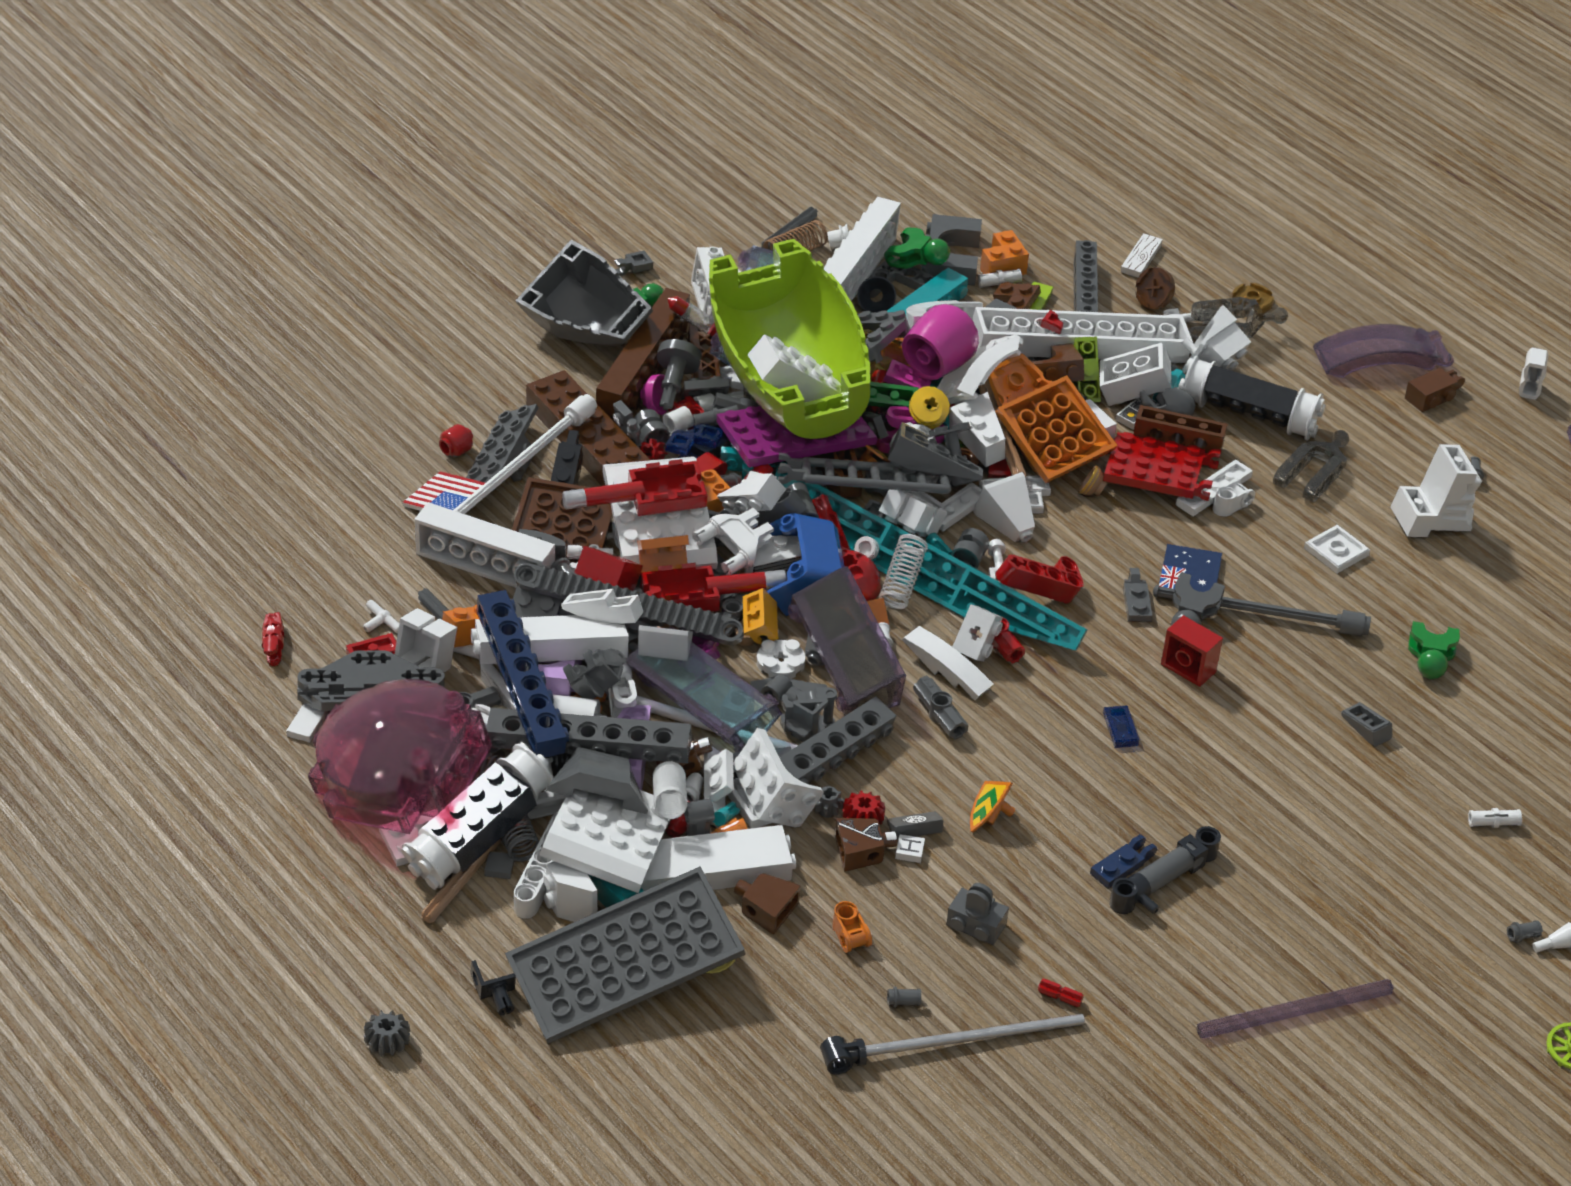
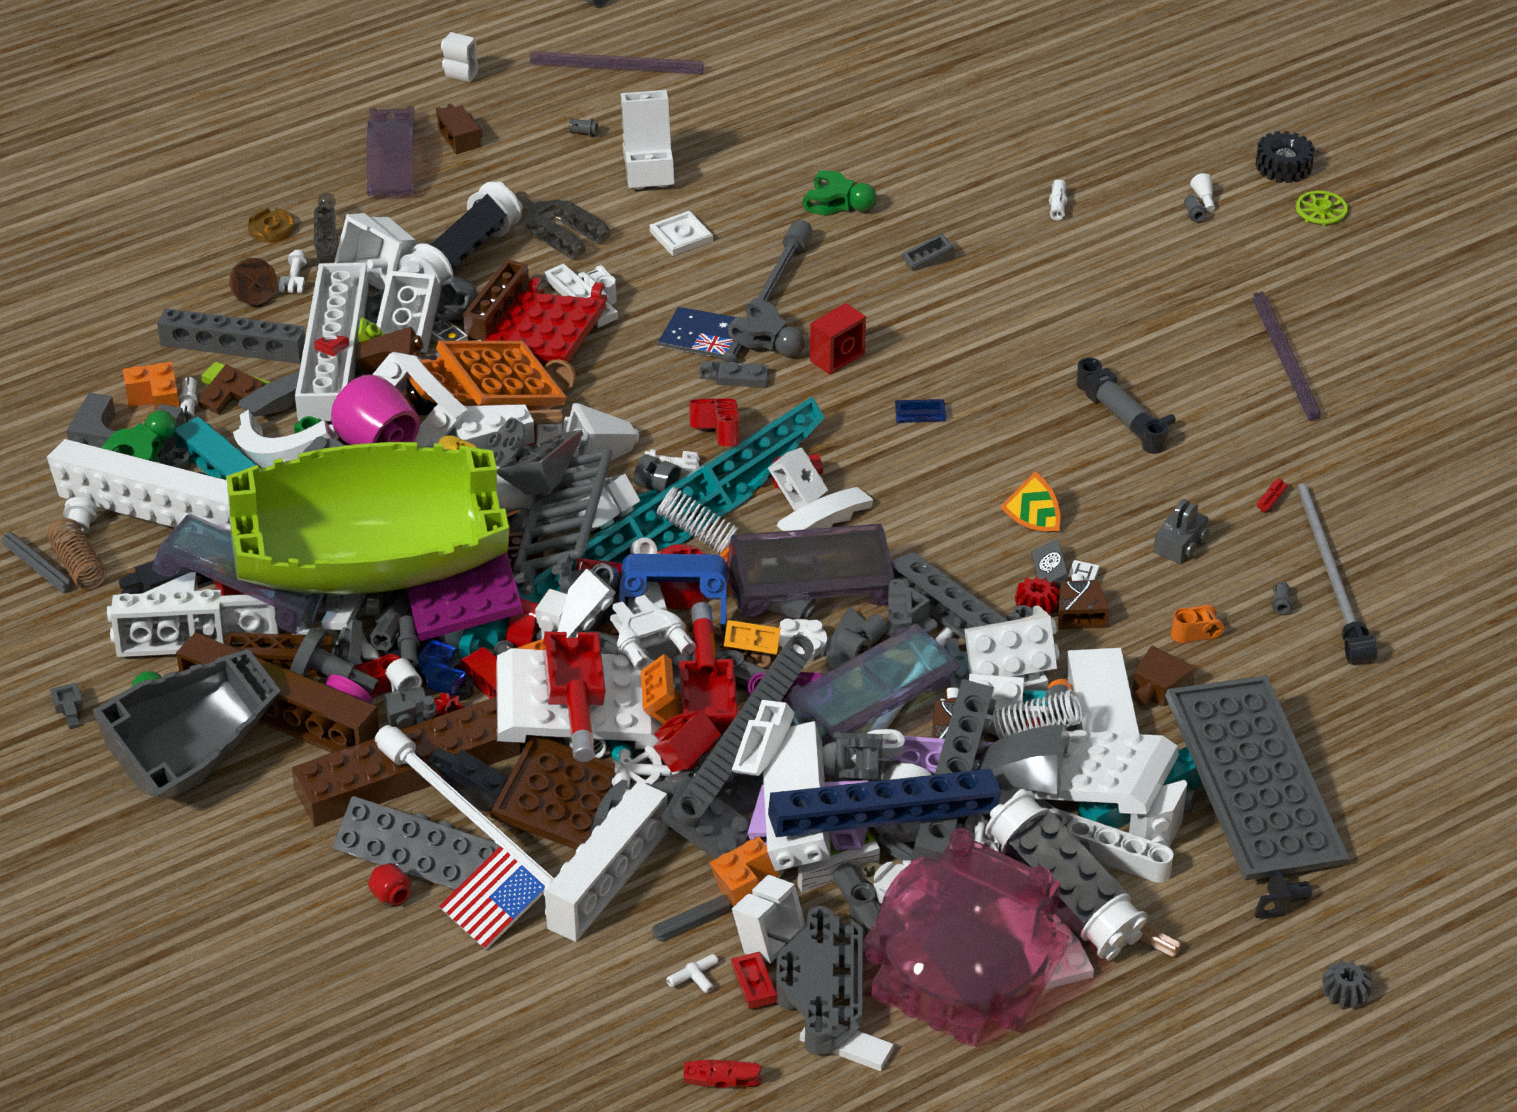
camera: 80 degrees left, 0 degrees up
white slope [638,625,693,661] -> none
clear piece [667,296,719,338] -> none
white brick [748,334,841,402] -> none
dark grey piece [913,676,968,740] -> none
dark blue hinge [1090,834,1158,888] -> none
white tile [1121,233,1163,278] -> none

